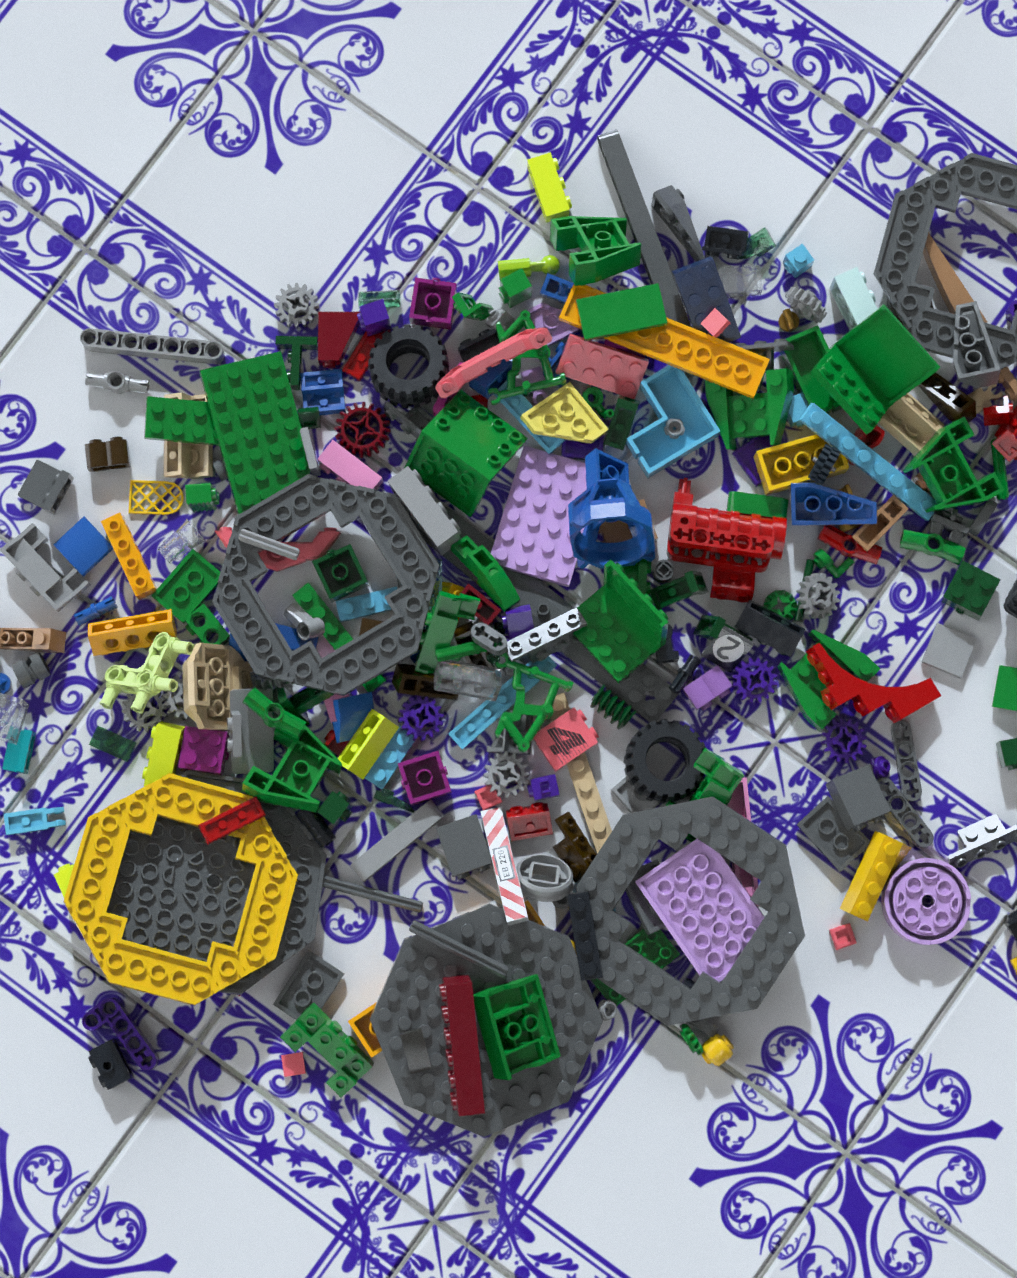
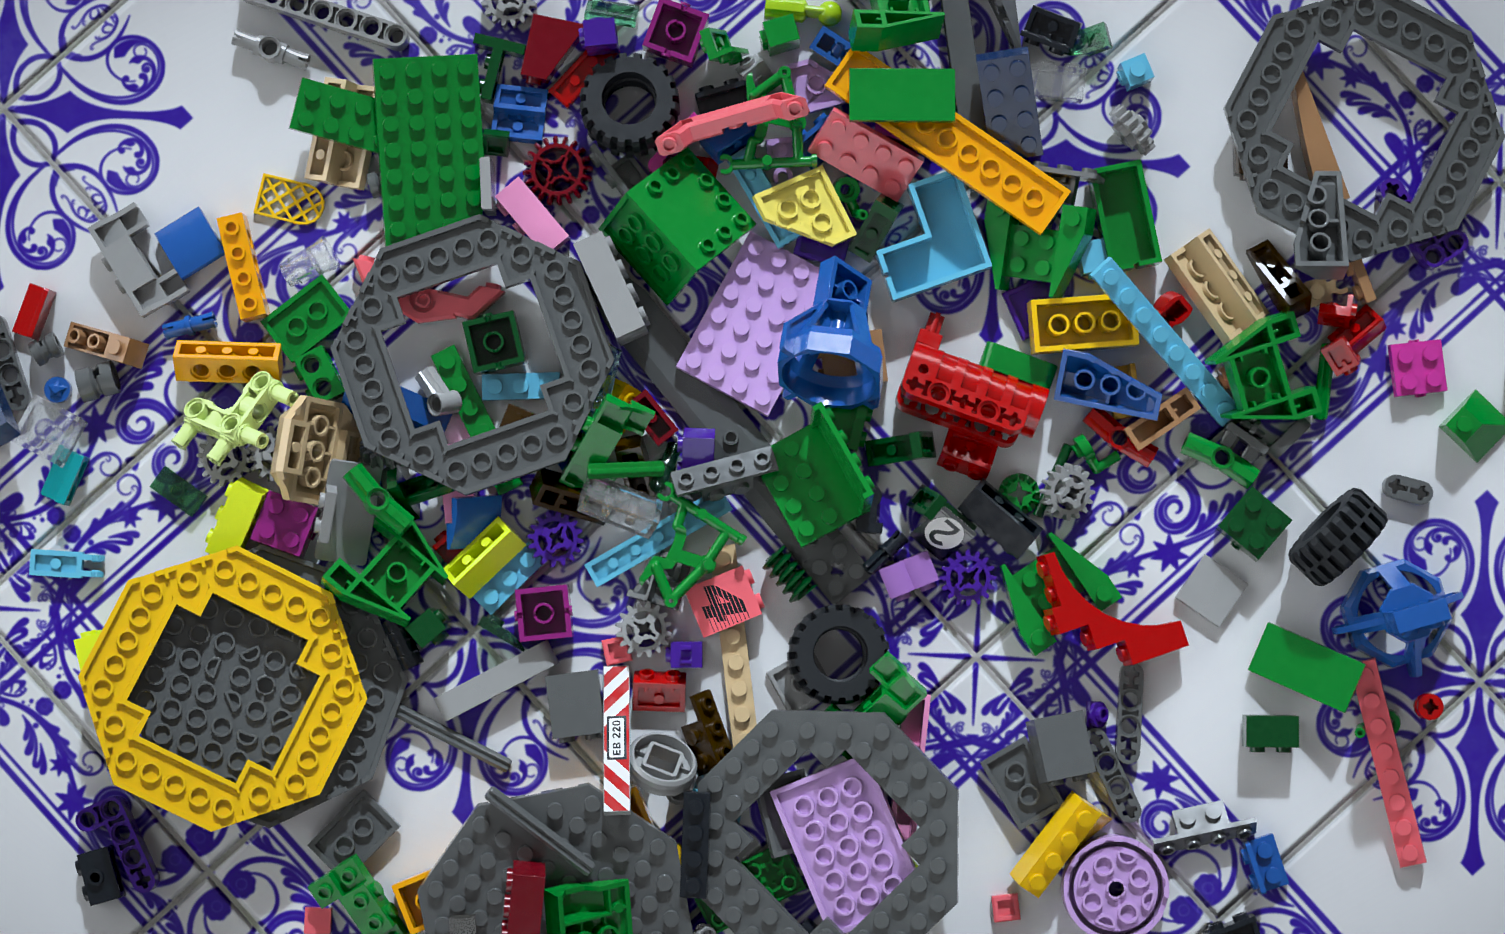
camera: 15 degrees right, 5 degrees up
dark grey bracket [18,460,74,515] -> none
dark brown brick [85,437,131,472] -> none
green brick [185,483,220,512] -> none
red tile [198,797,266,845] -> none
light grey axle [239,529,300,560] -> none
green slope [450,535,520,612] -> none
beam [471,623,508,655] -> none
dark grey wheel [652,559,674,584] -> none
light grey plate [664,419,685,439] -> none
coral tile [701,308,730,338] -> none
pearl gold plate [778,308,799,332] -> none
black wheel [808,444,841,485] -> none
green bracket [810,304,940,435] -> none
dark purple gear [820,717,867,764] -> none
light aqua brick [829,267,877,330] -> none

